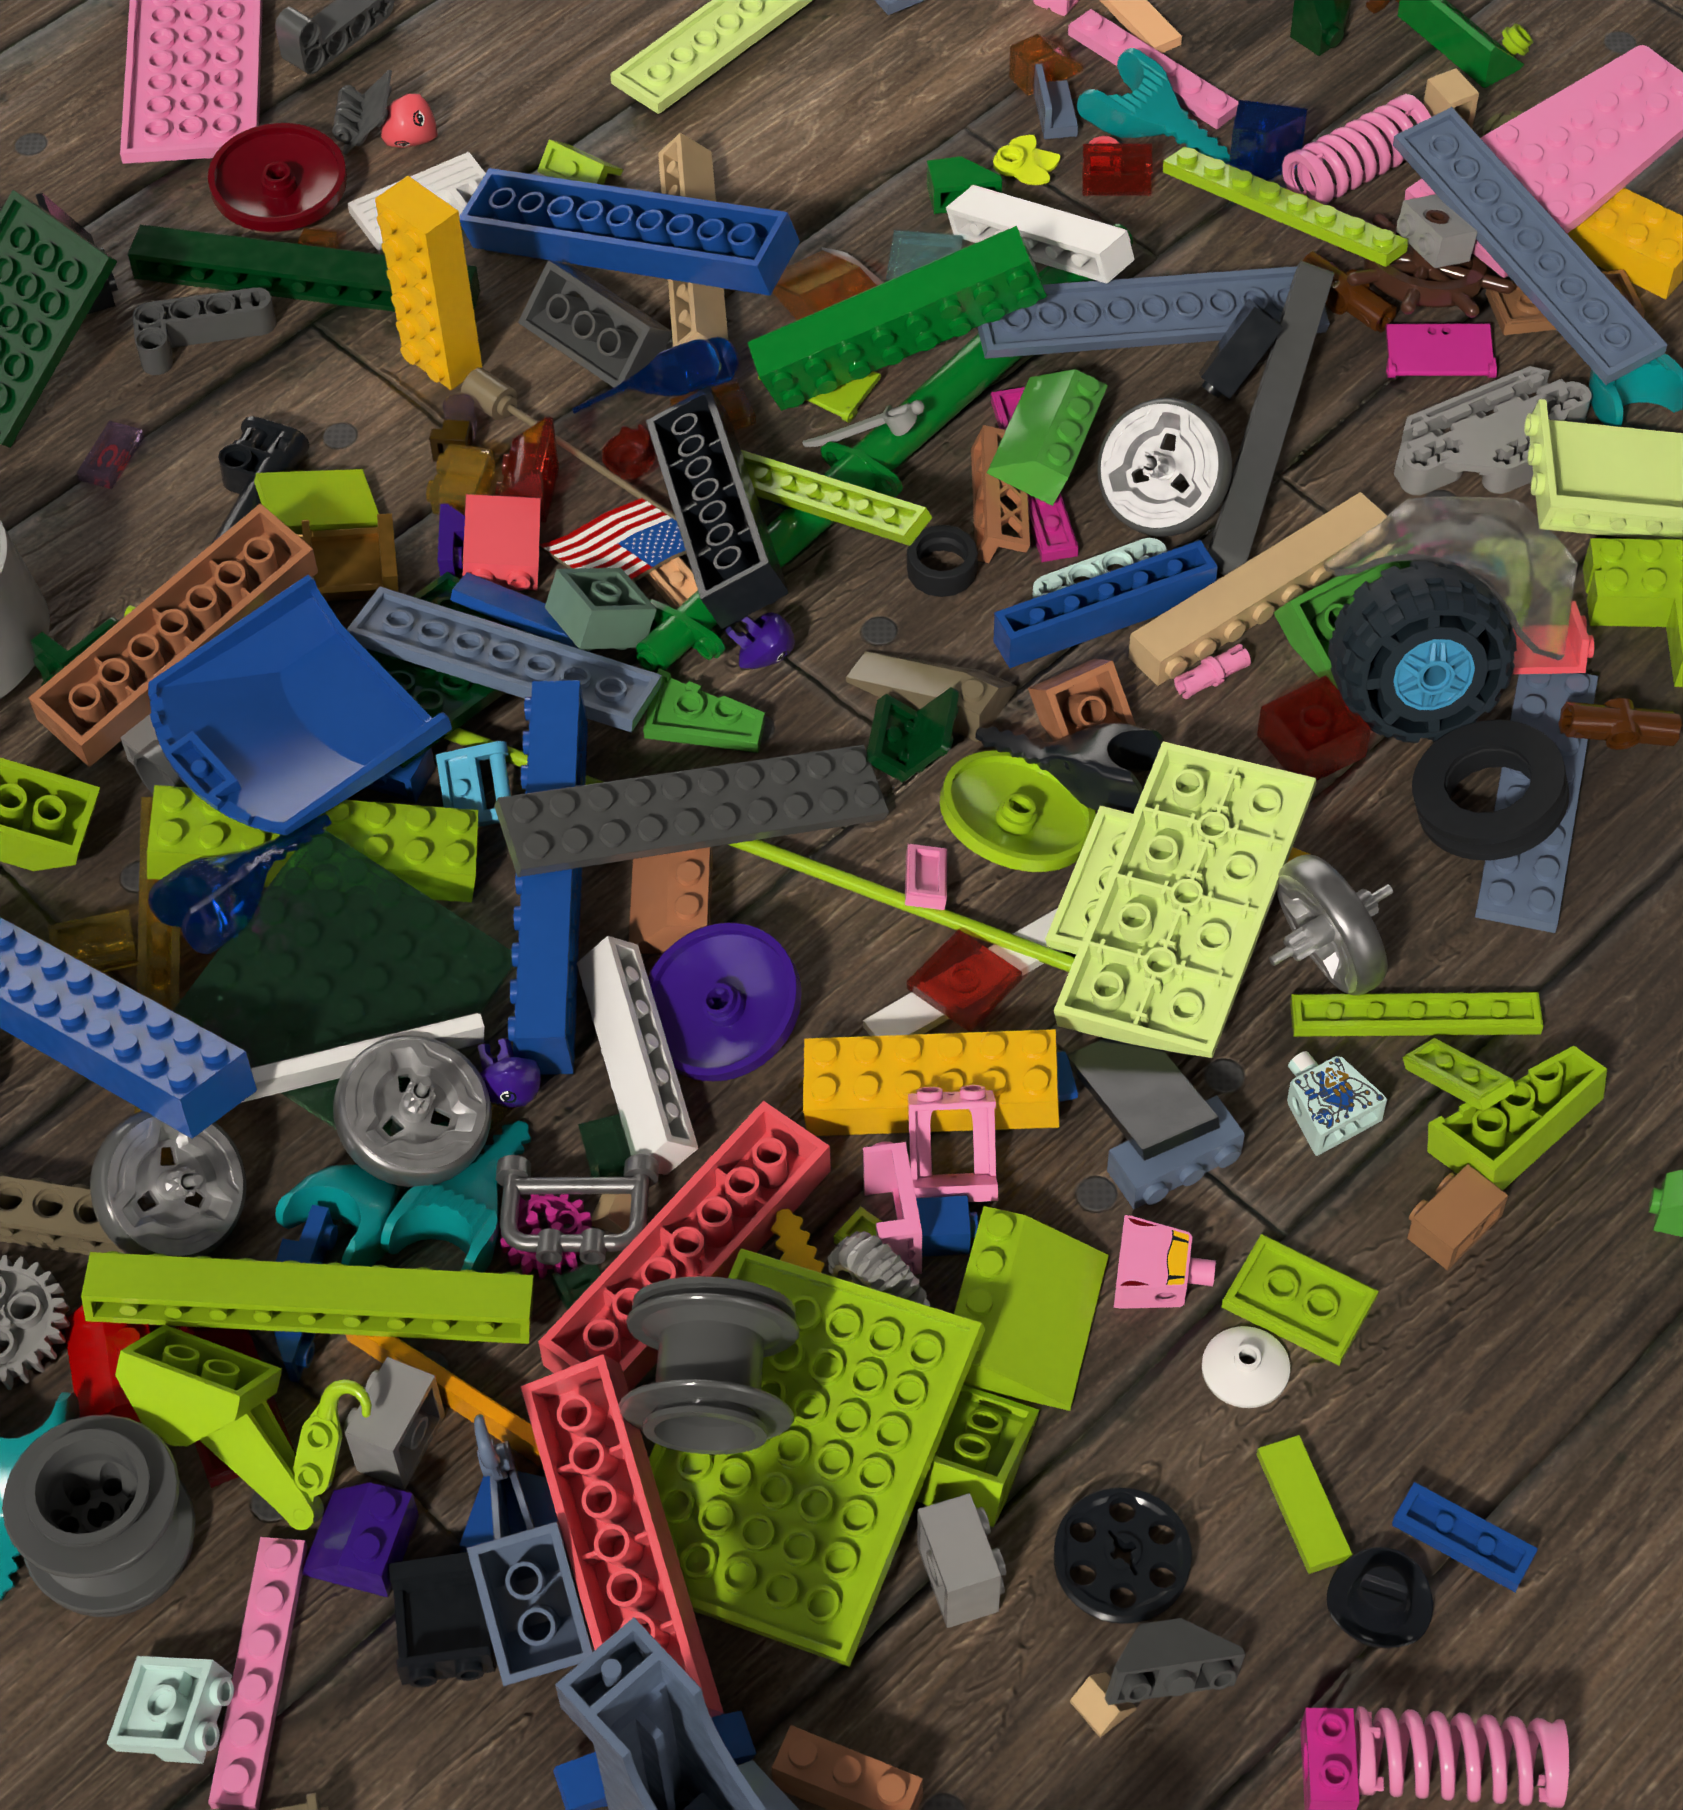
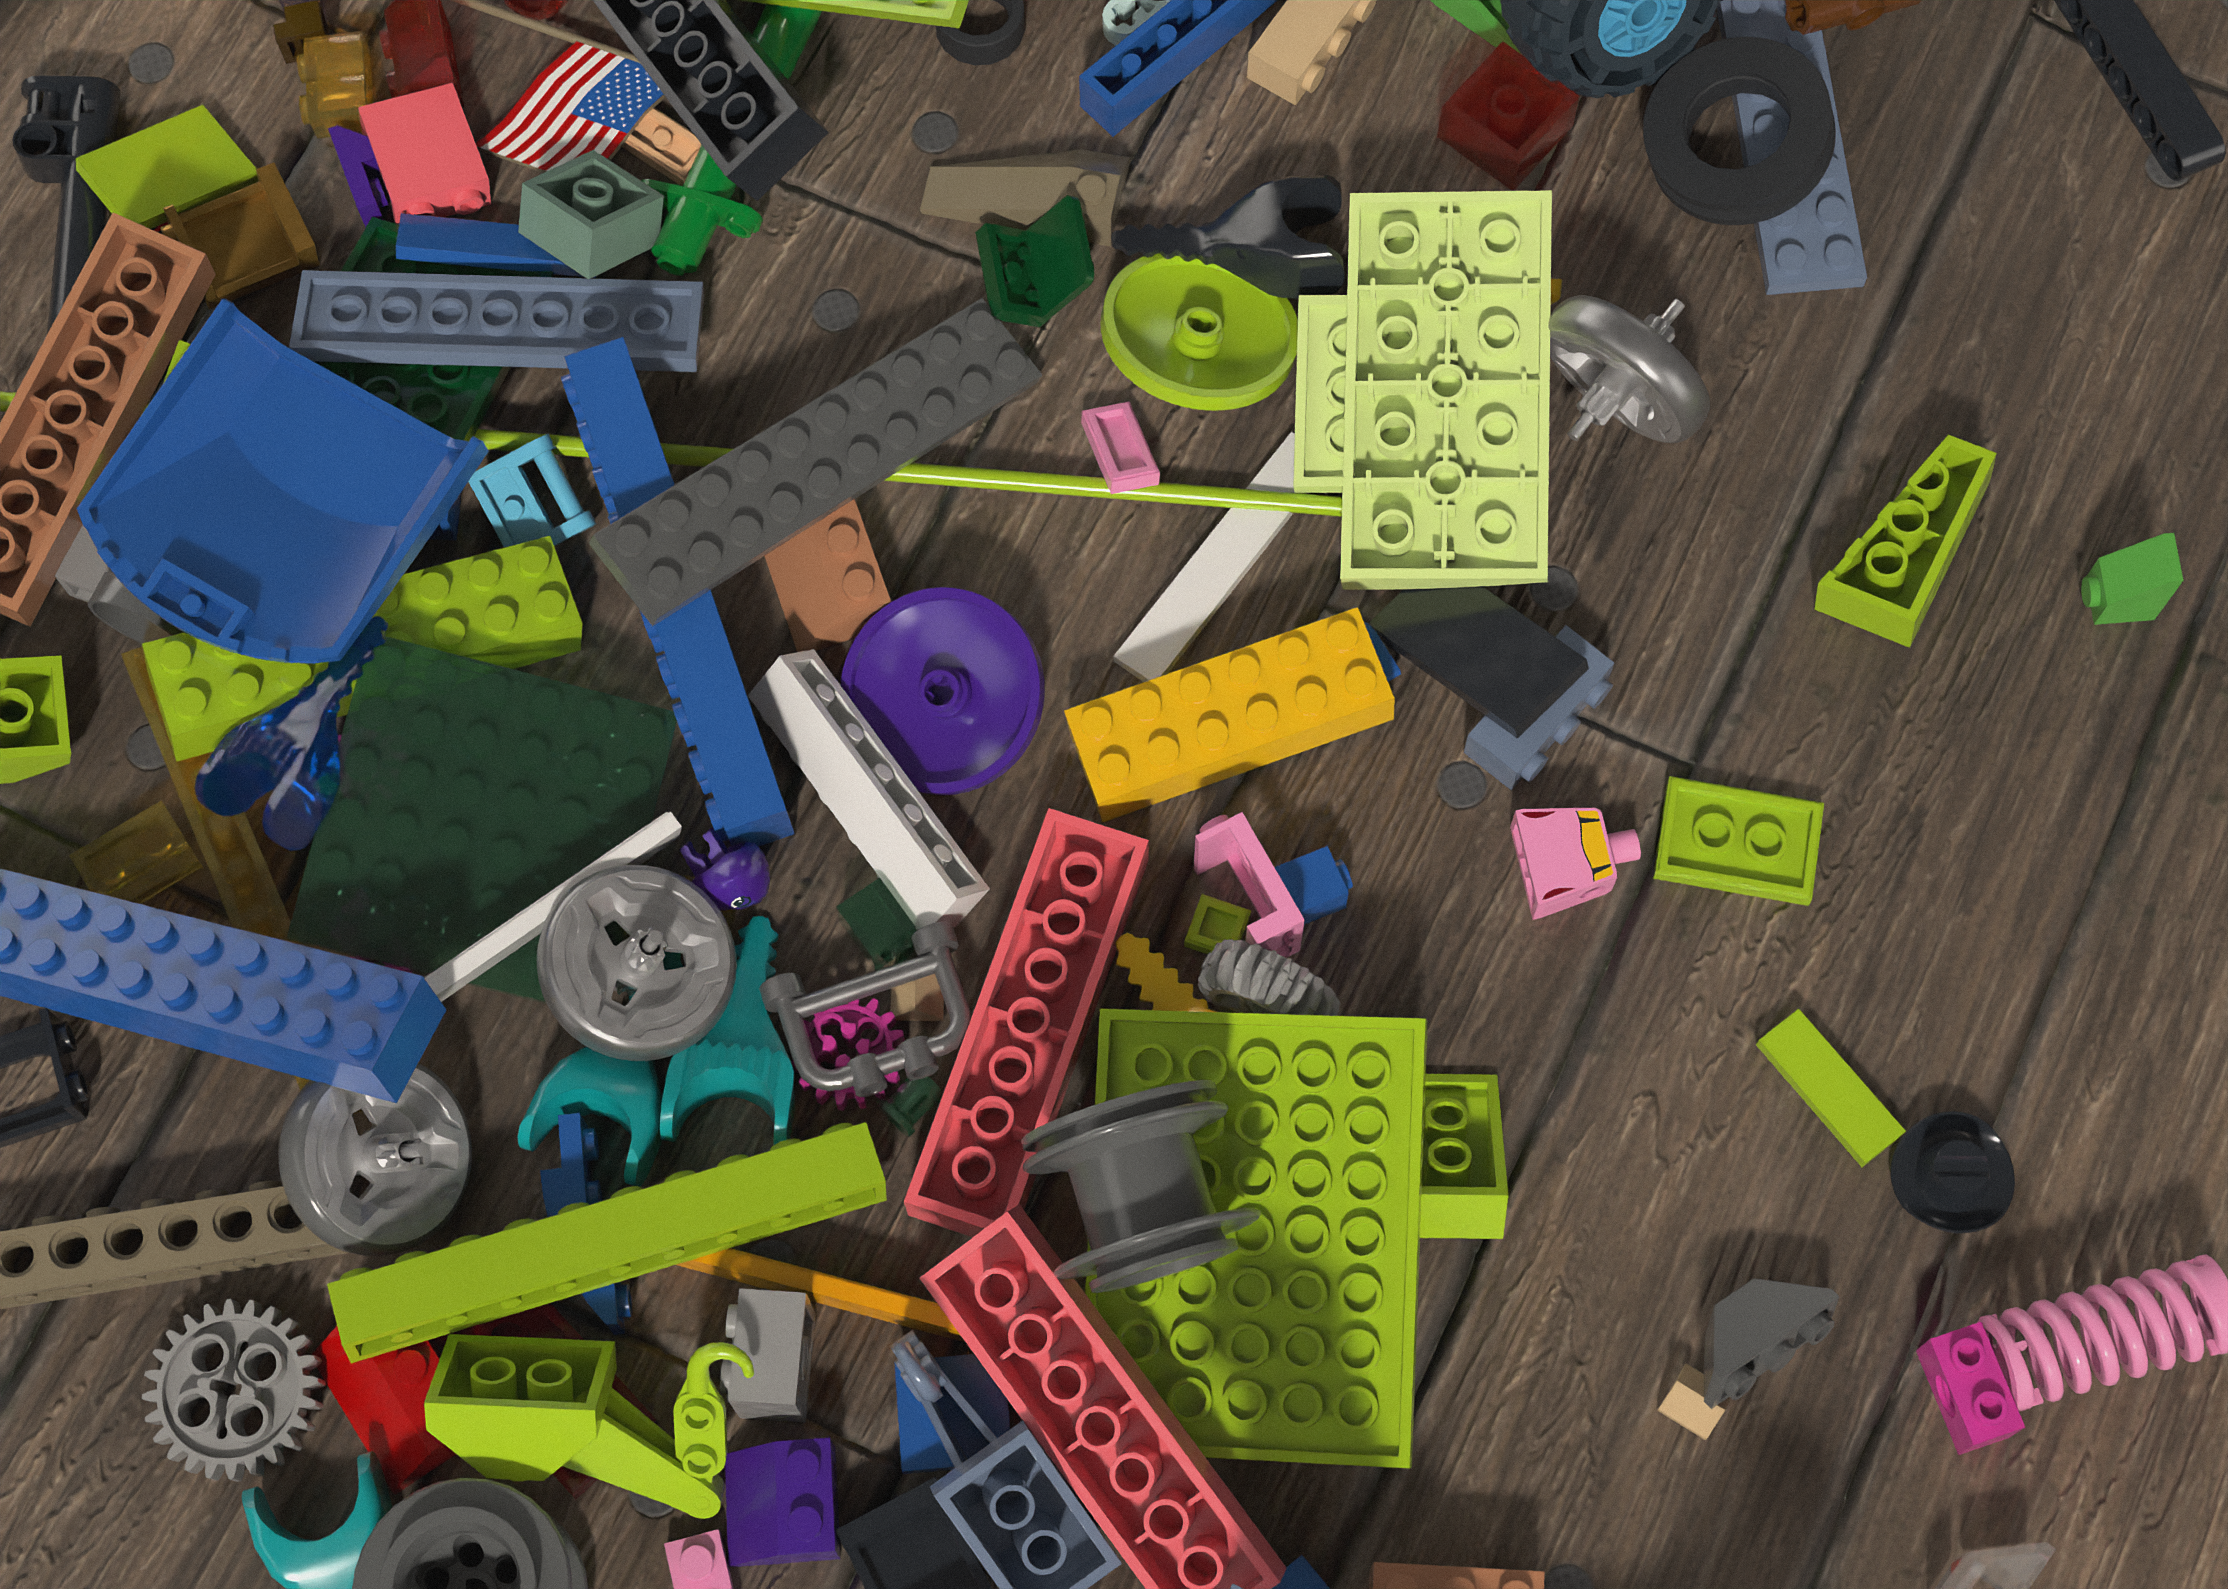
camera: 20 degrees left, 15 degrees up
bright green wing [643,668,765,752] -> none
dark purple piece [725,612,795,669] -> none
clear red tile [907,929,1022,1032] -> none
bright pink panel [908,1085,998,1202] -> none
light grey brick [917,1493,1006,1628] -> none
lime slope [954,1206,1109,1411] -> none
nougat slope [1028,658,1136,742] -> none
black wedge [1054,1488,1192,1624] -> none
bright pink pin [1174,644,1251,699] -> none
white dish [1202,1326,1290,1408] -> none
light aqua torso [1287,1051,1387,1156] -> none
lime tile [1290,992,1543,1037] -> none
blue plate [1392,1482,1538,1593] -> none
lime tile [1402,1038,1516,1112] -> none
medium nougat brick [1407,1164,1508,1271] -> none

